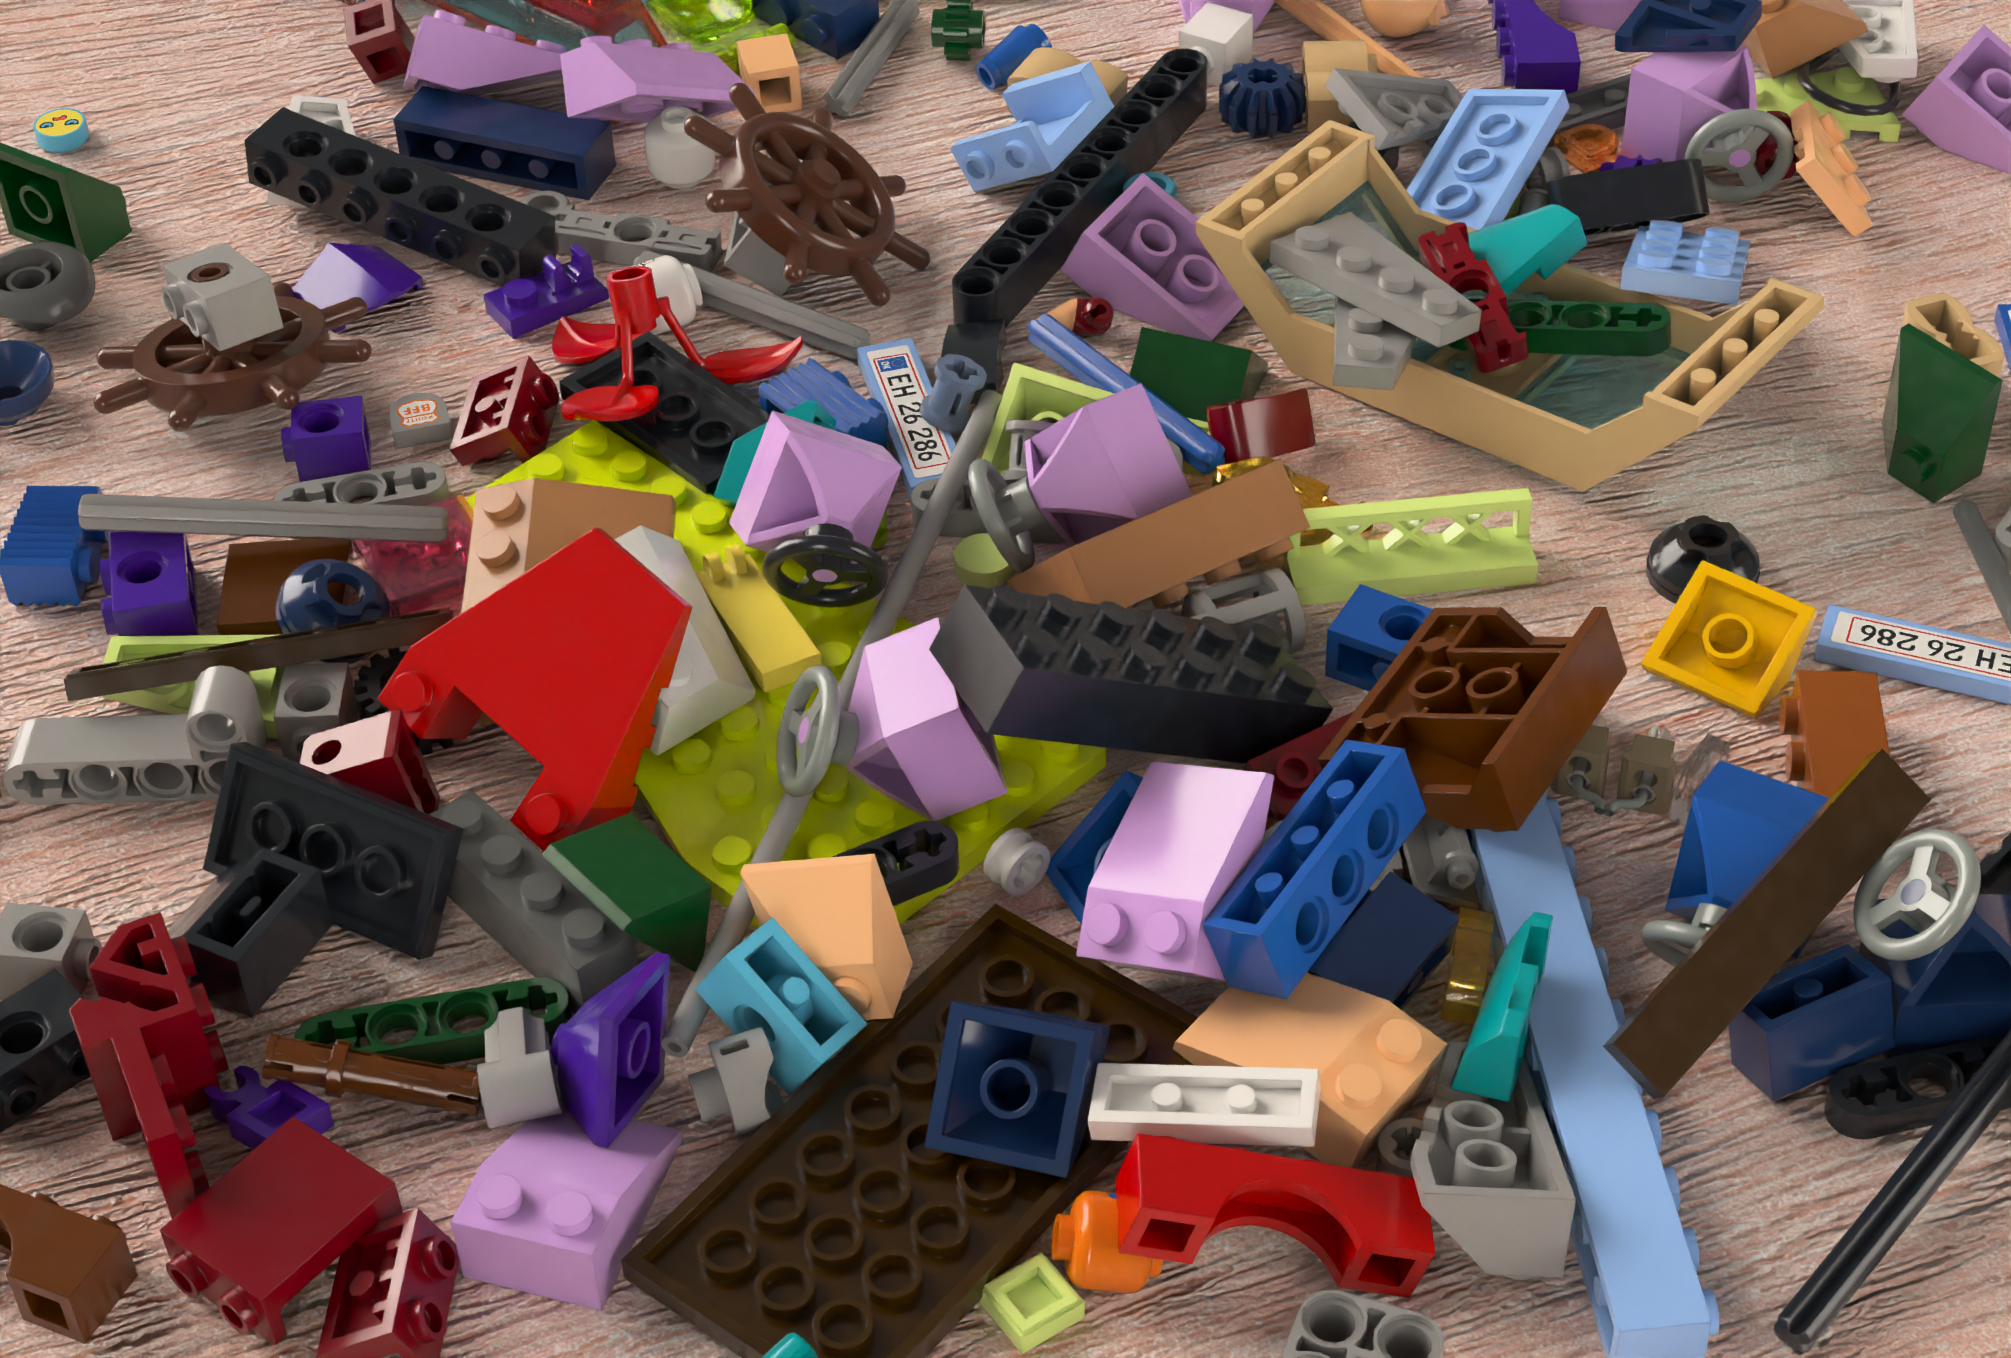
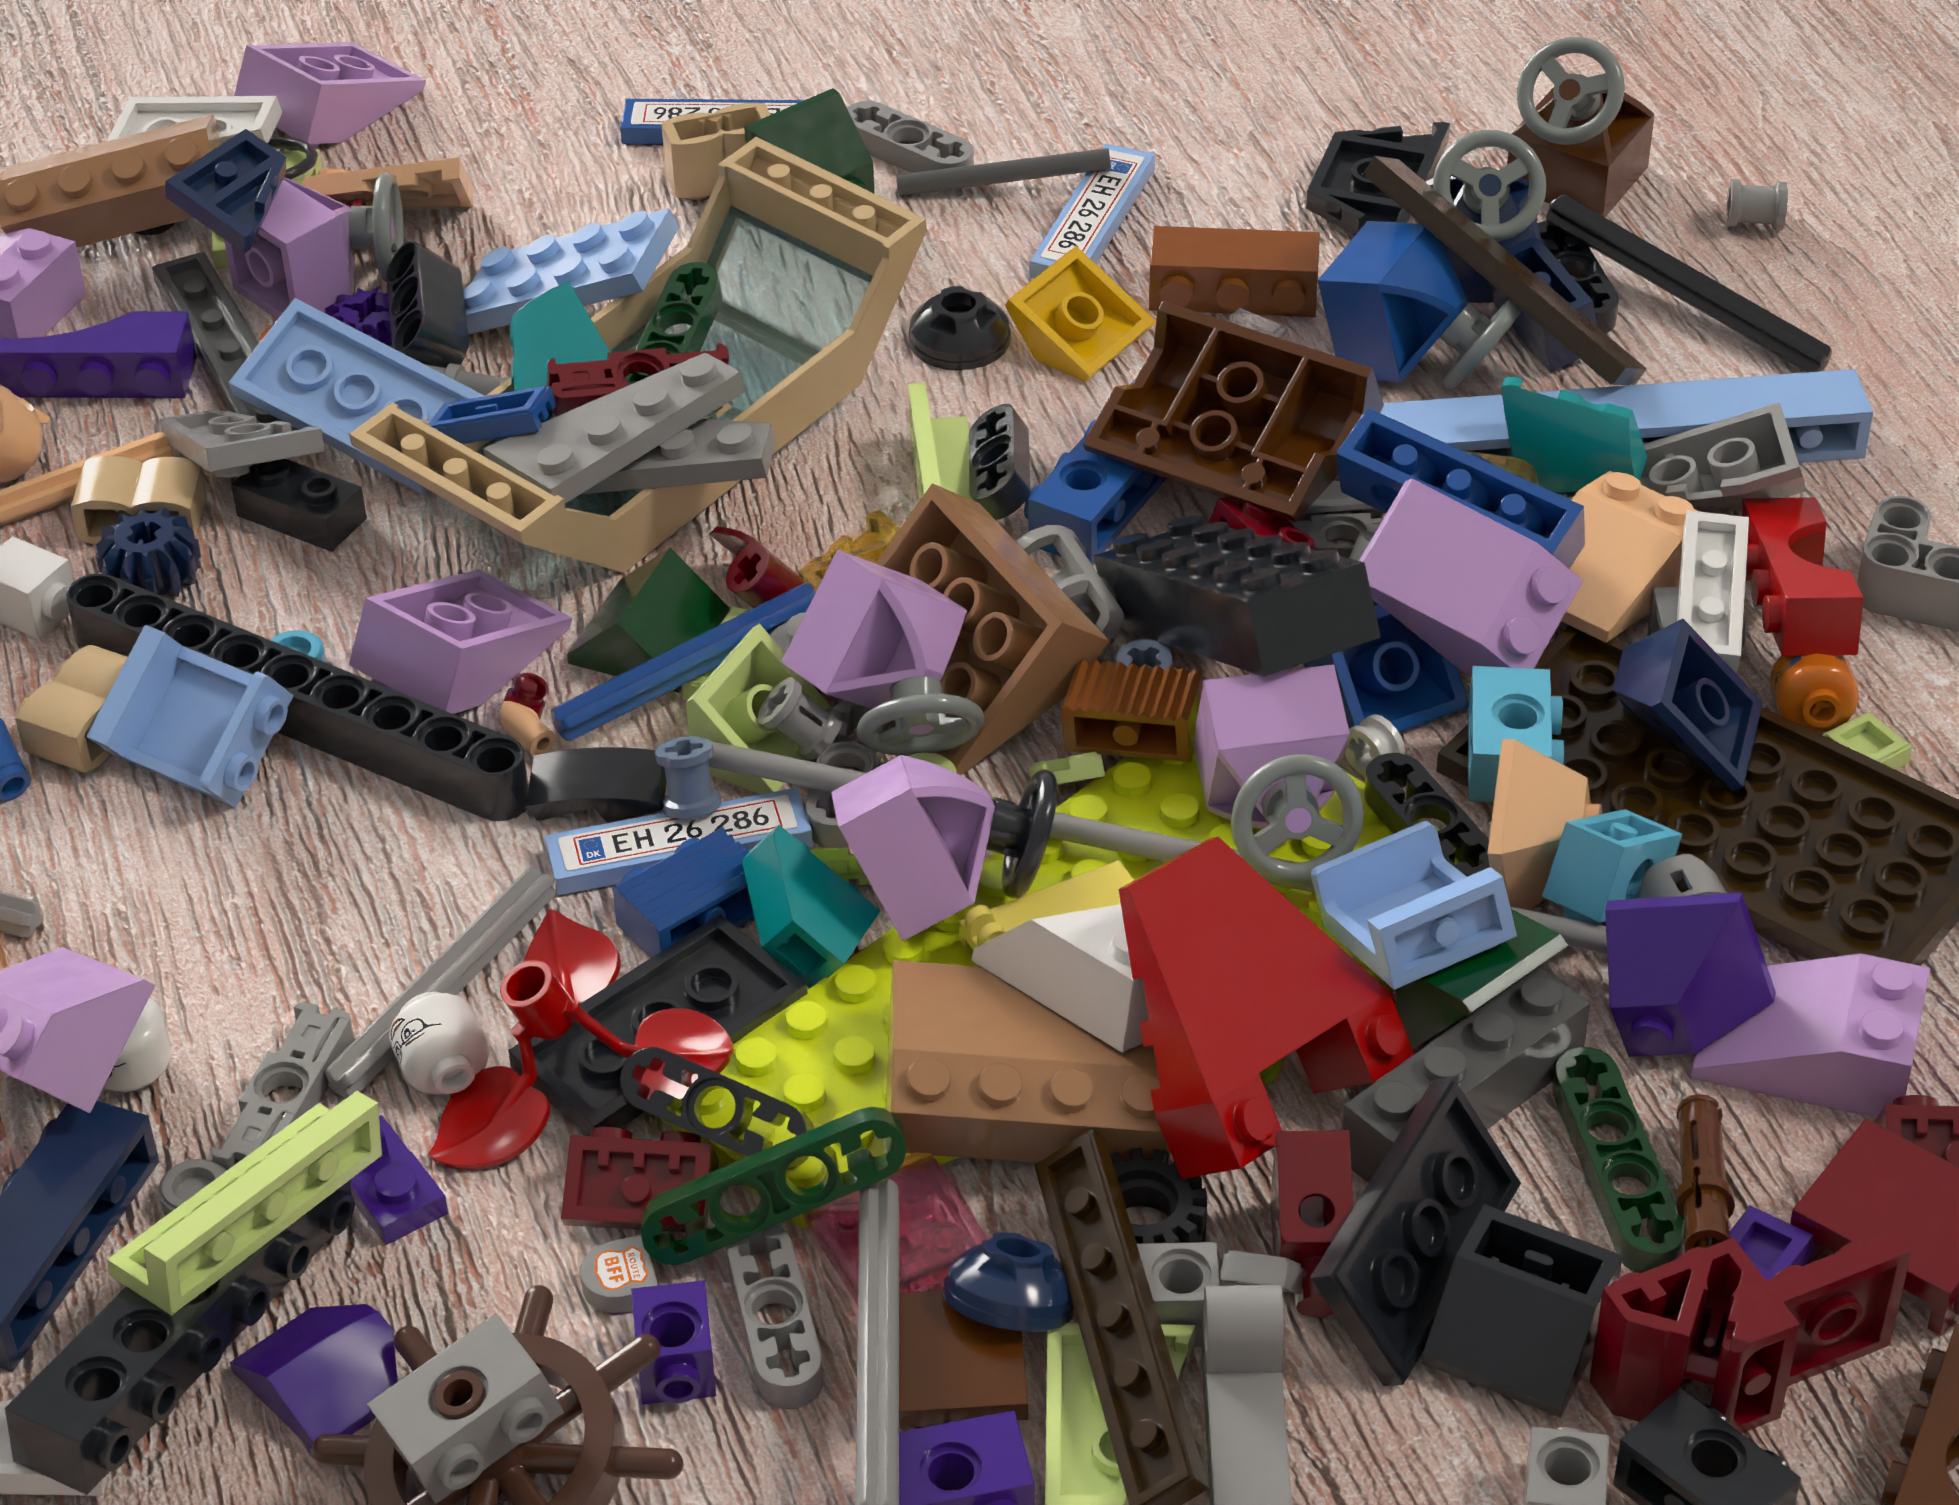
camera: 90 degrees left, 0 degrees up
light grey piece [477,1007,562,1129] -> none
reddish brown brick [684,83,931,307] -> none
none -> yellowish green fence [107,1091,382,1316]
none -> blue tile [428,386,556,444]
none -> black beam [620,1047,814,1170]
none -> dark green beam [641,1107,907,1265]
none -> black beam [969,404,1031,520]
none -> light grey tile [1220,1251,1305,1295]
none -> light blue panel [1311,821,1517,990]
none -> medium azure brick [1468,666,1564,802]

